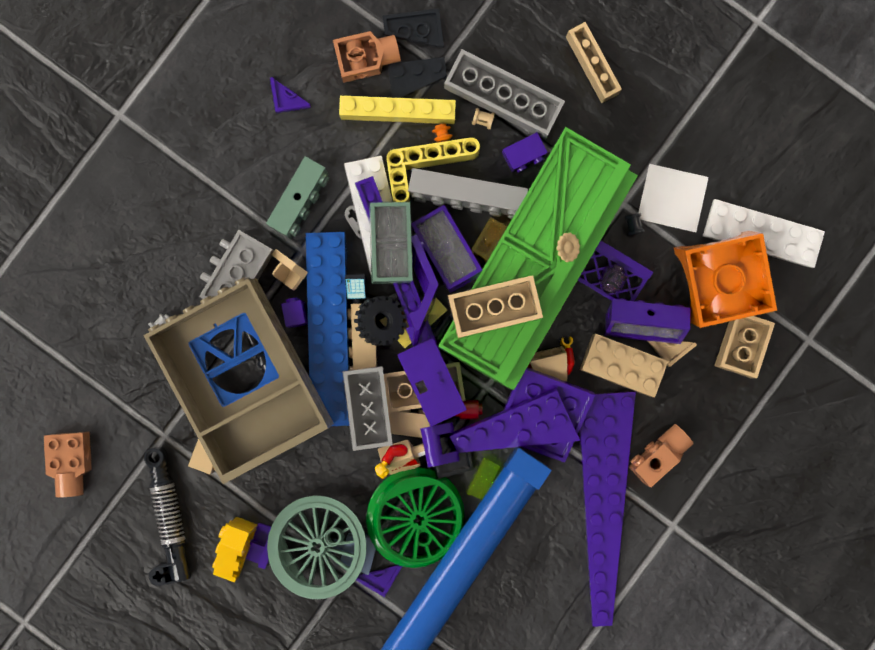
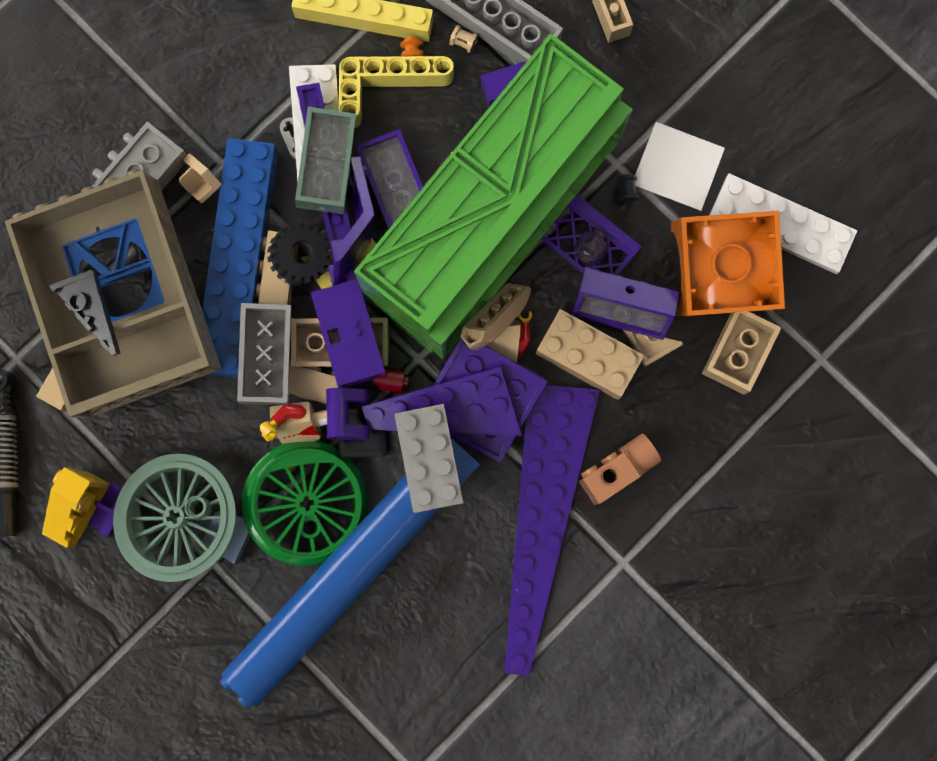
camera: 10 degrees right, 5 degrees down
sand green brick [266,156,329,239] -> none
dark purple brick [281,298,308,328] -> none
slope [345,274,367,304] -> none
dark purple tile [356,565,403,597] -> none
light grey brick [408,168,528,219] -> none
tan brick [448,275,543,338] -> none
clear neon green panel [466,458,500,500] -> none
tan piece [557,232,580,262] -> none
none -> wing [50,270,121,356]
none -> light grey brick [394,404,463,513]
none -> tan brick [460,283,532,350]

